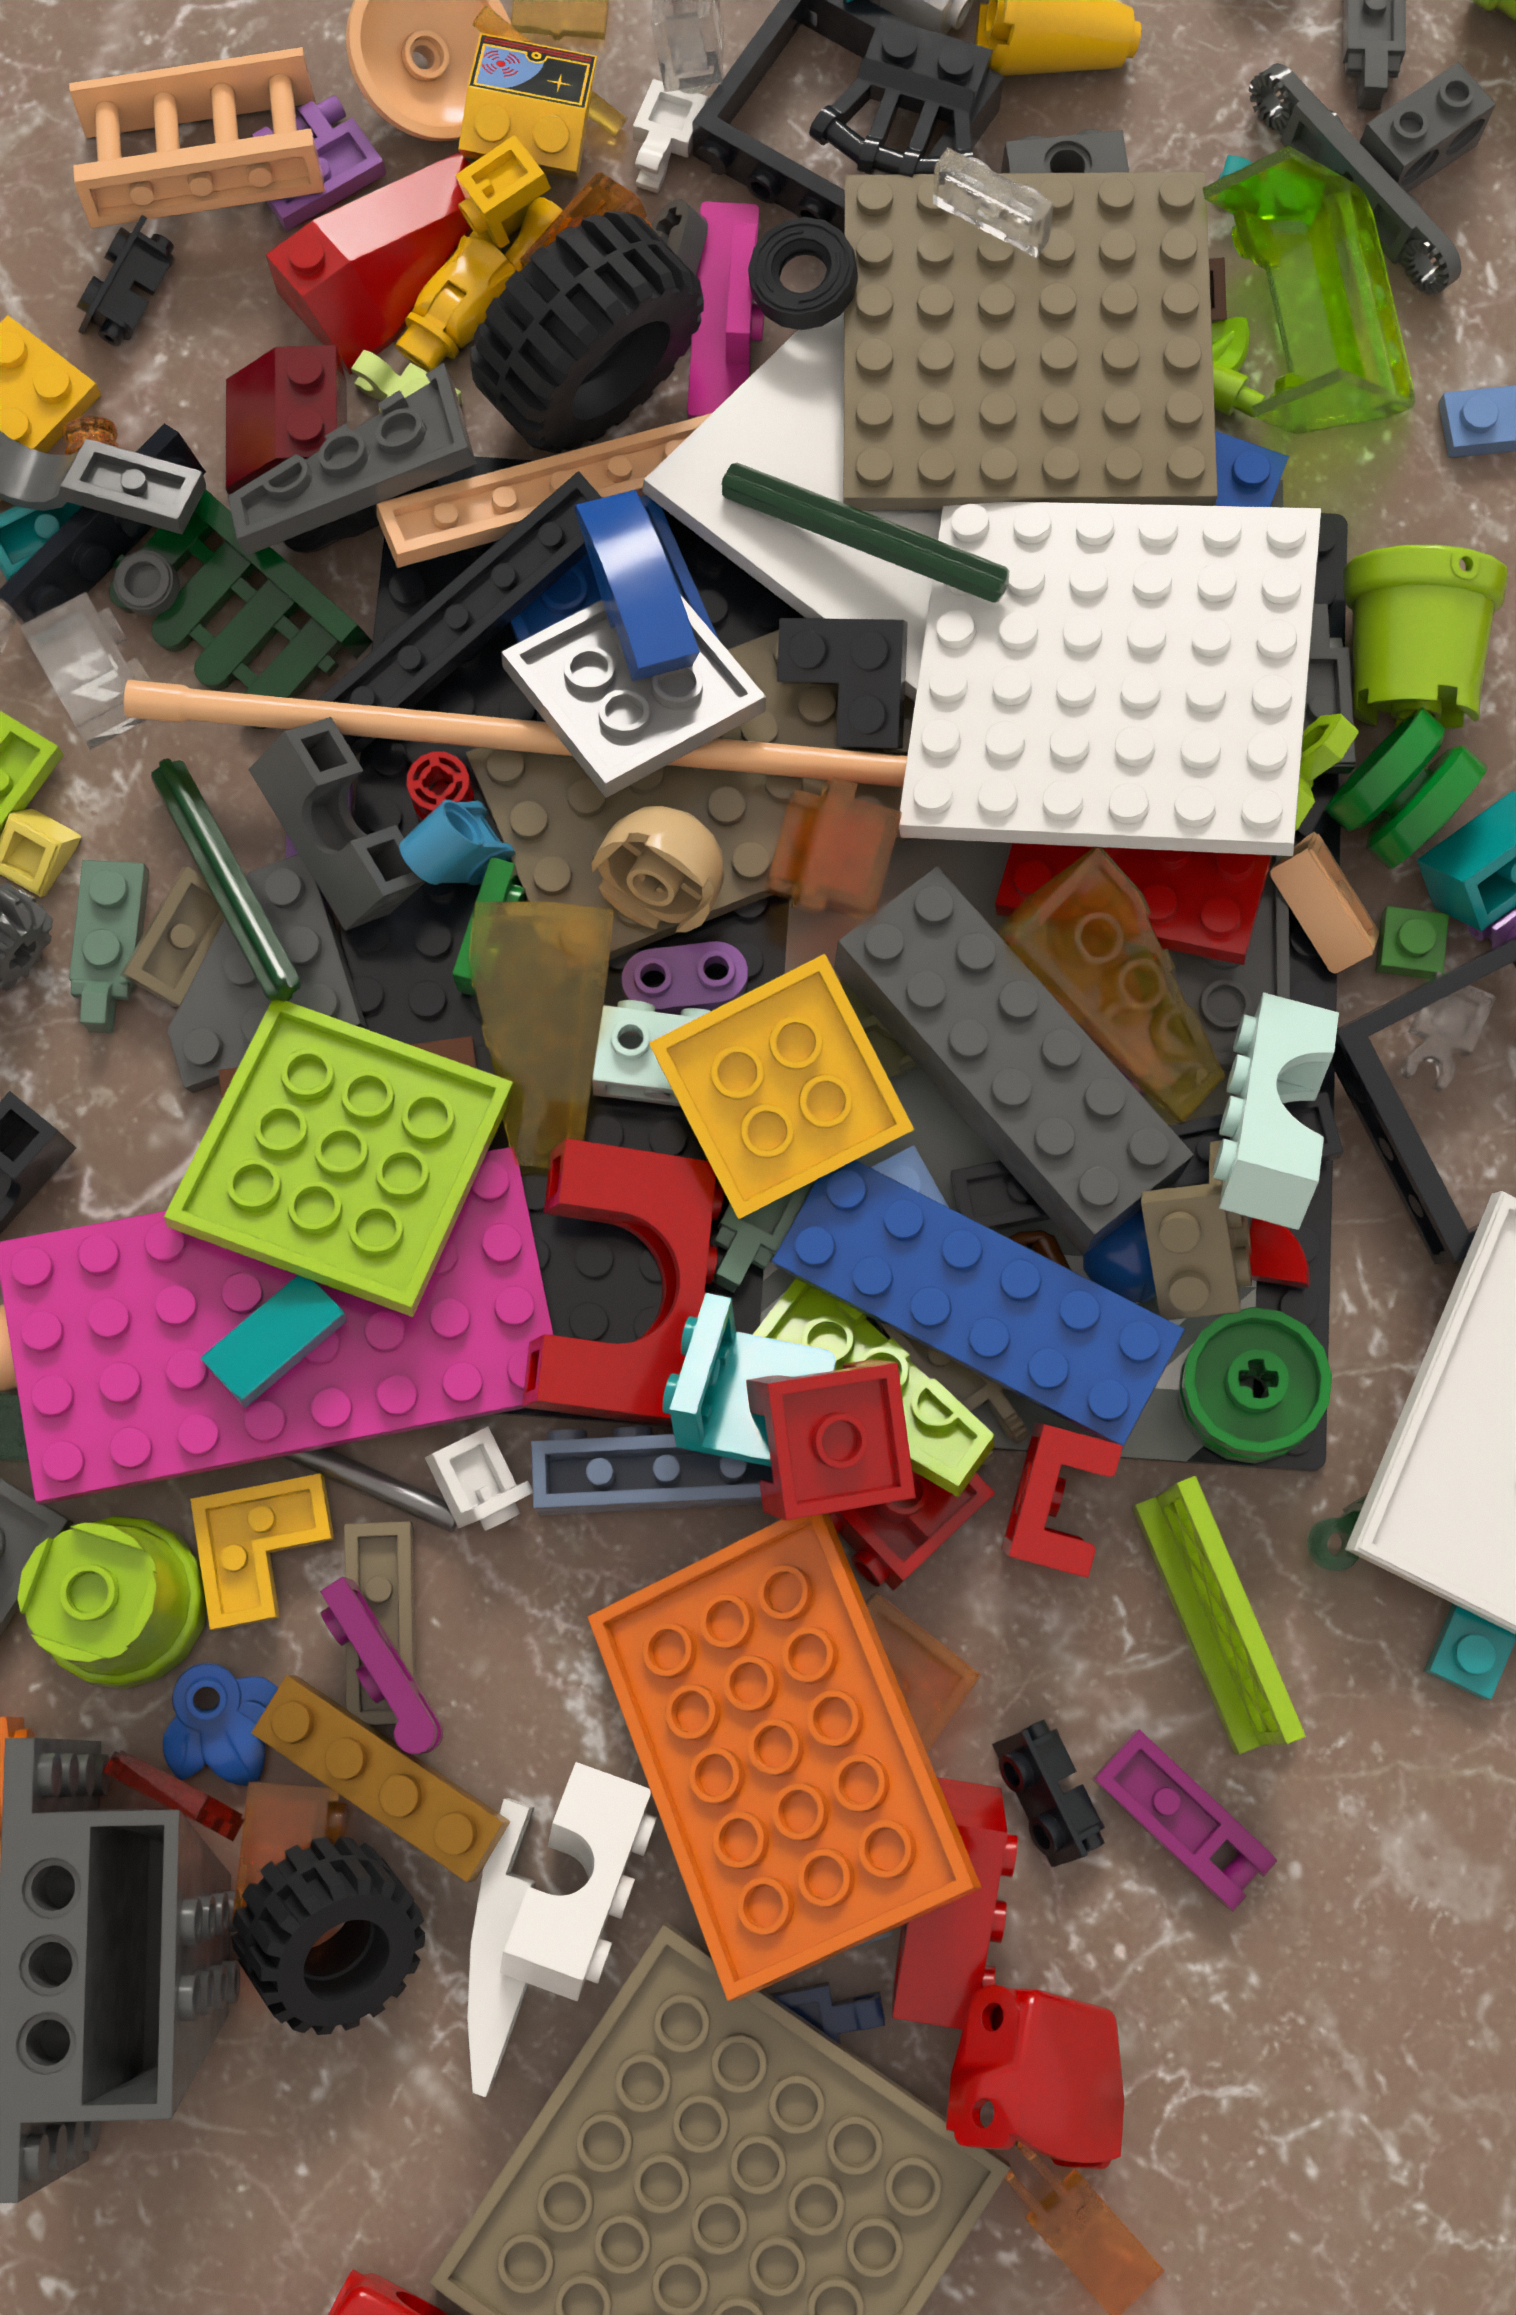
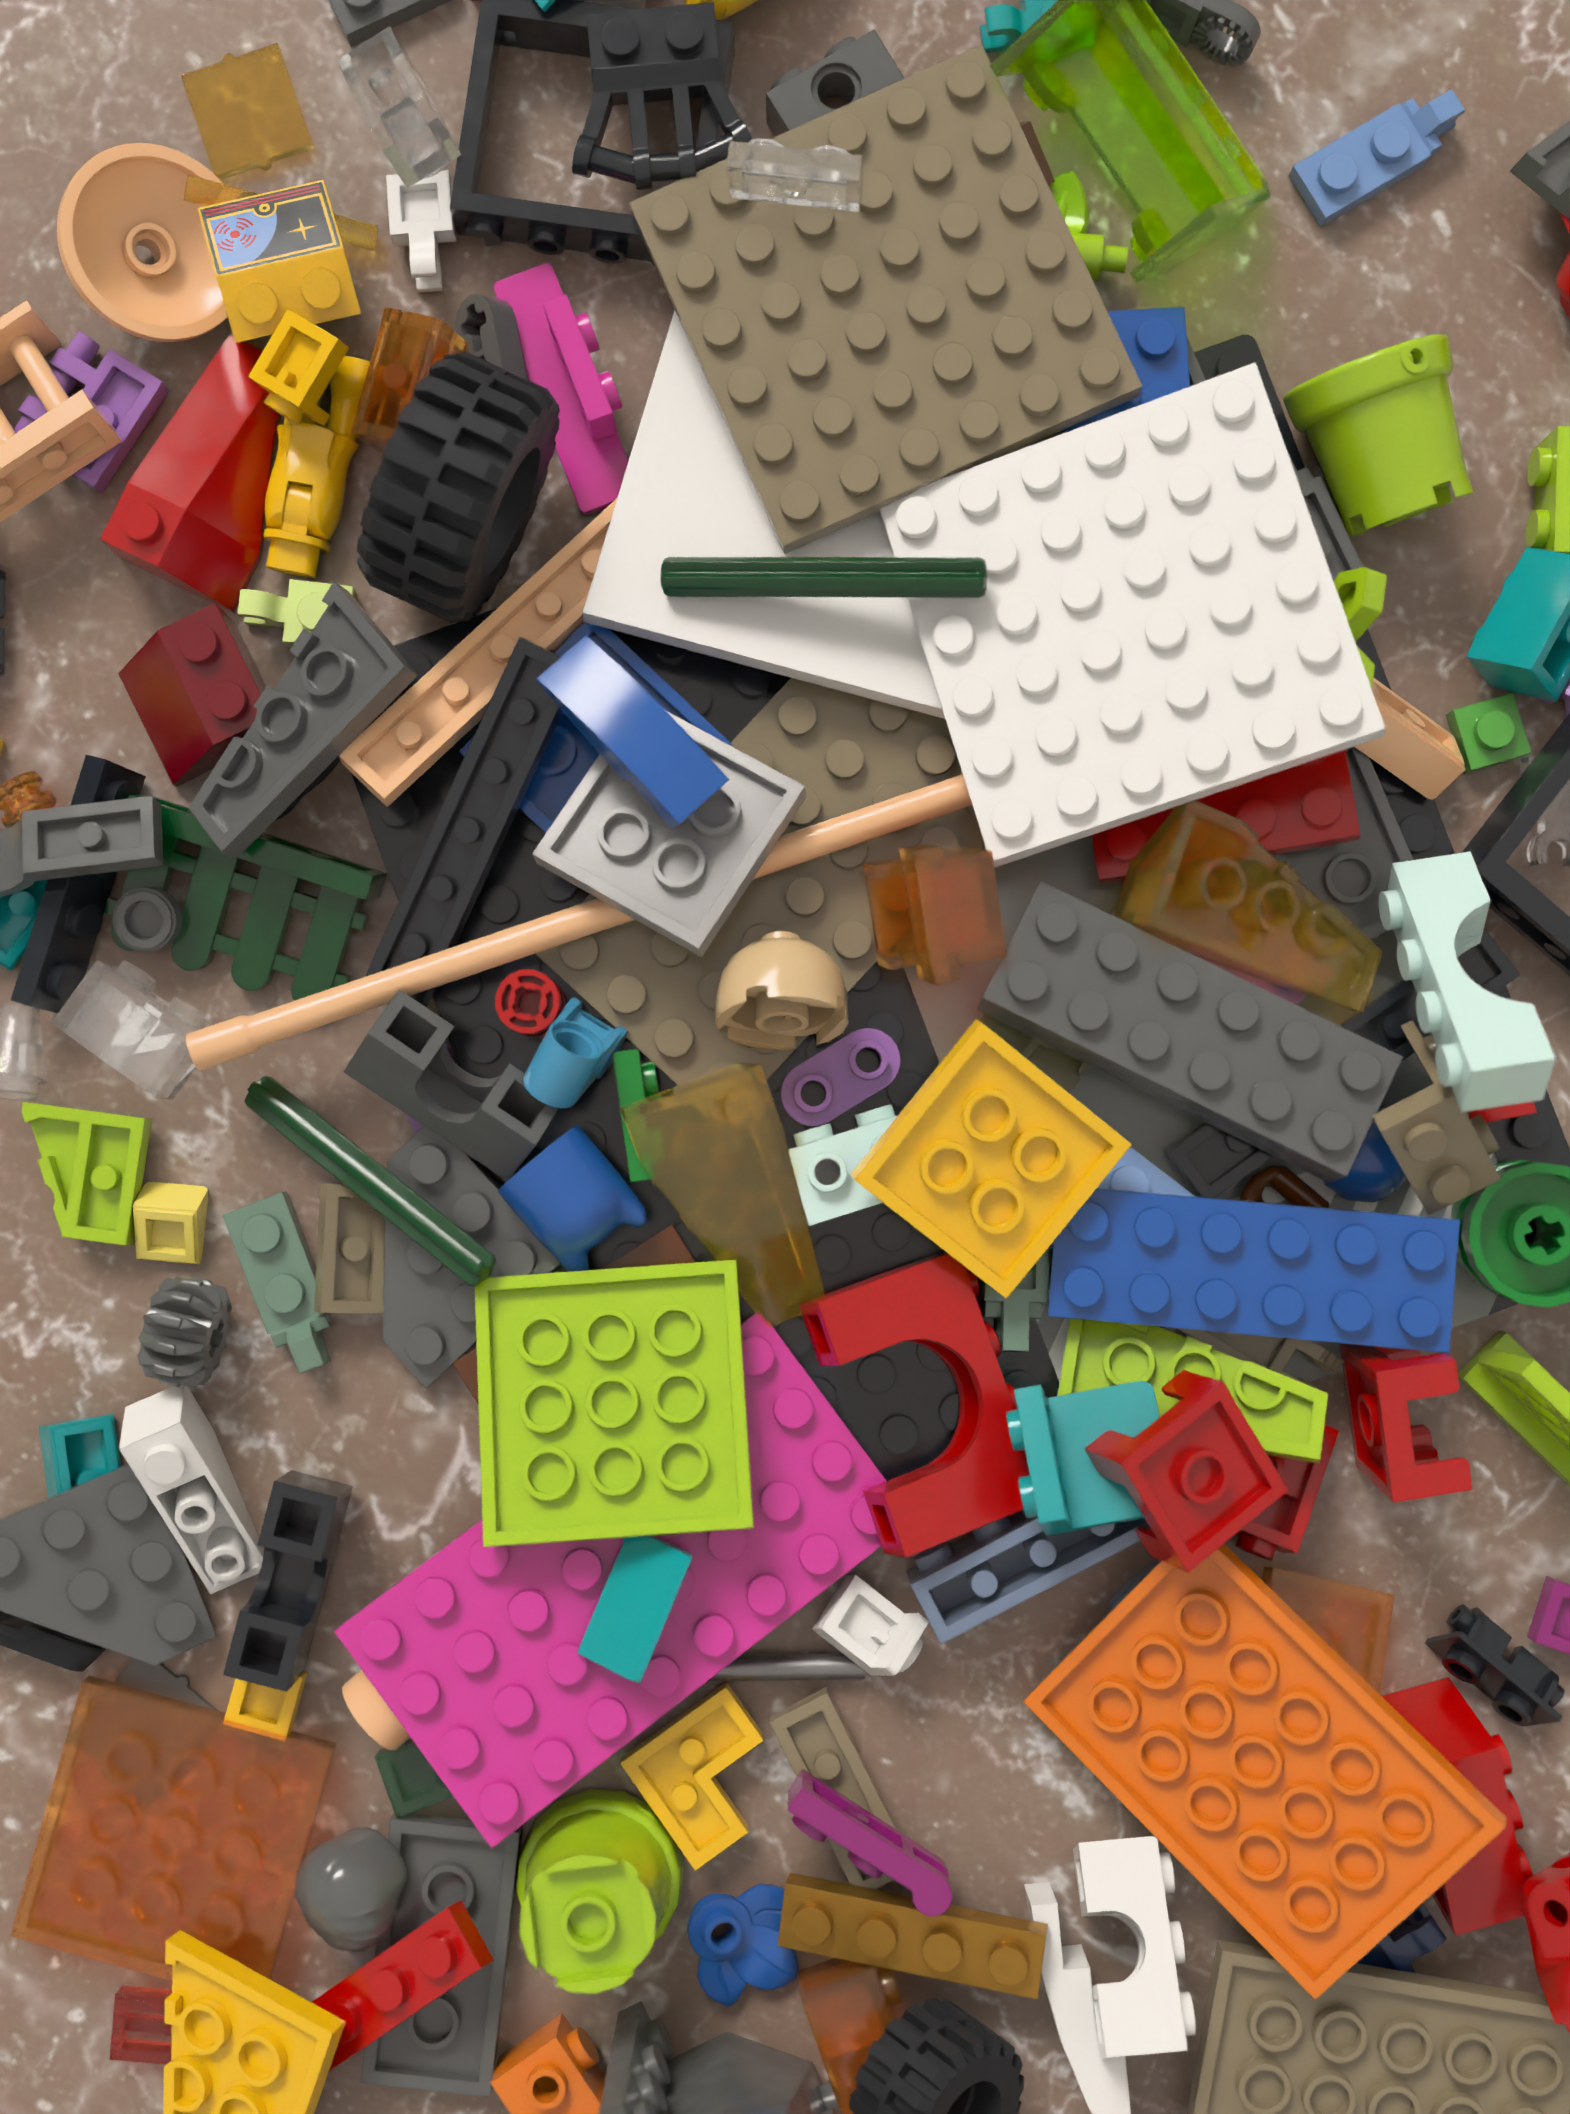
camera: 25 degrees left, 10 degrees up
clear red tile [103,1750,245,1841] -> none
black tyre [748,217,858,330] -> none
black plate [777,618,908,749] -> none
green wheel [1324,707,1487,869] -> none
none -> blue piece [497,1125,648,1272]

